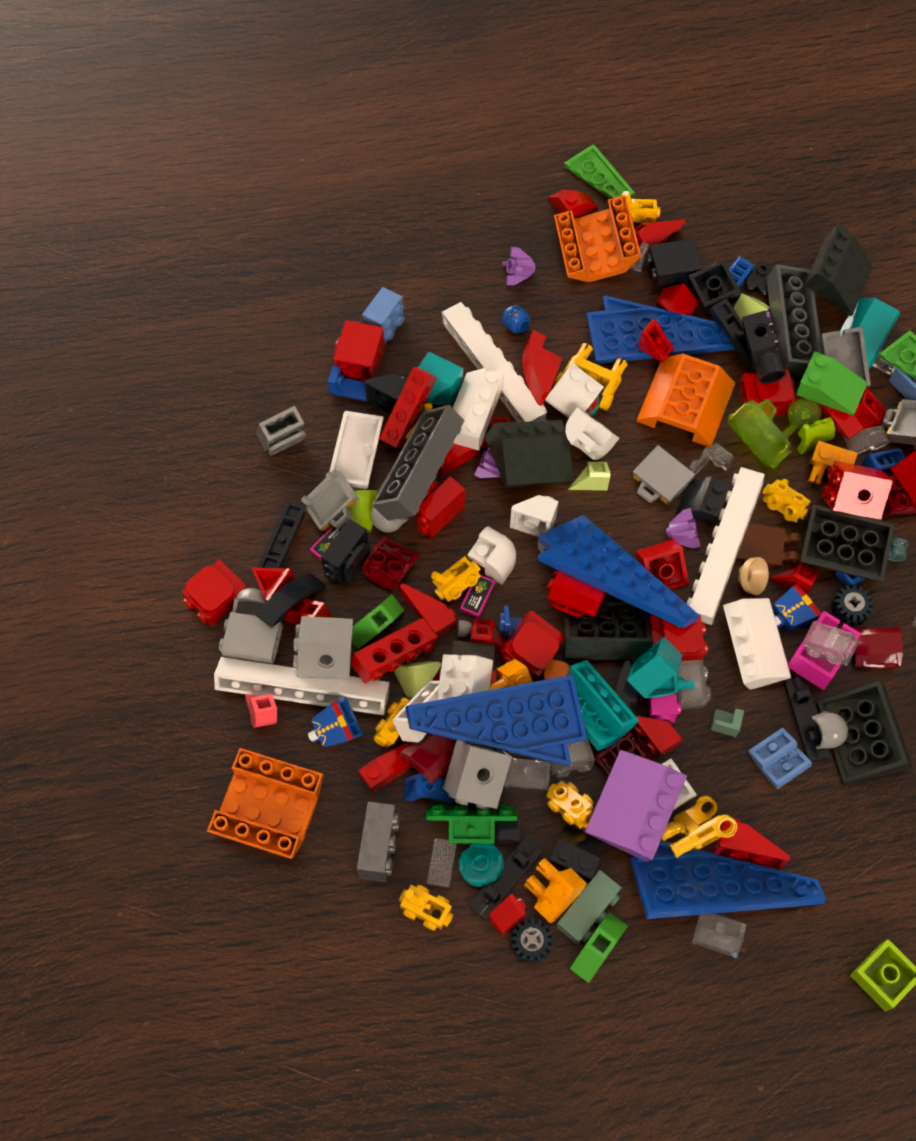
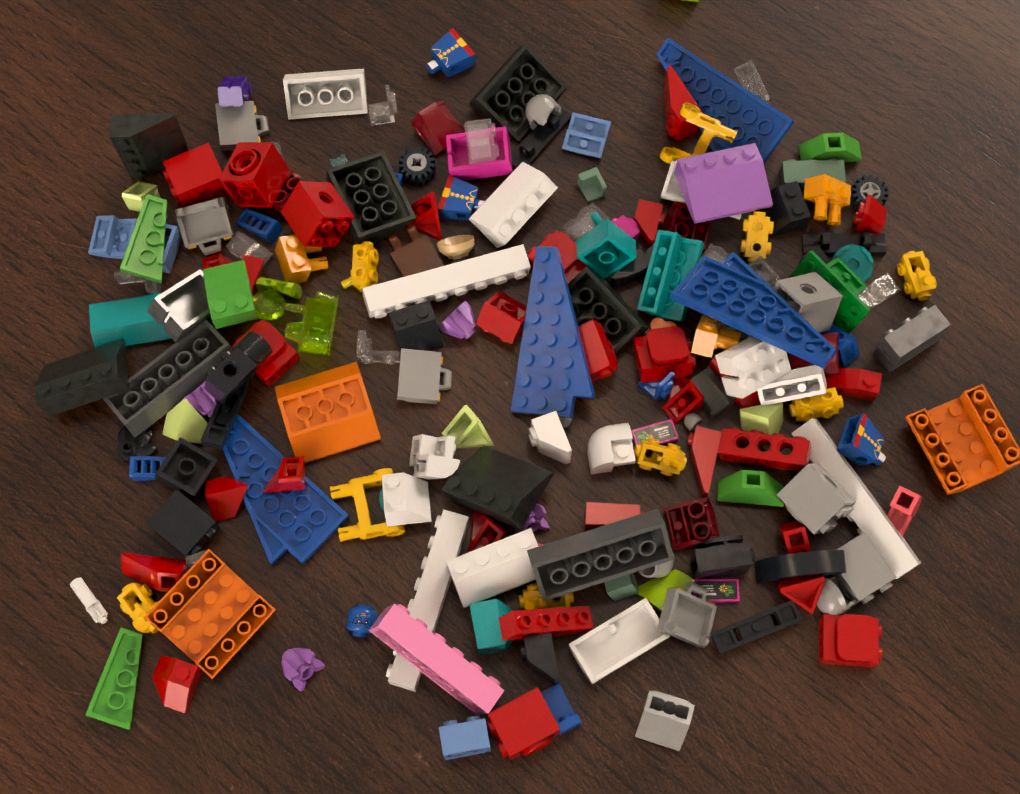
camera: 130 degrees left, 5 degrees up
red slope [522,330,563,406] -> none
none -> white piece [70,577,108,624]
none -> bright pink brick [369,603,504,715]

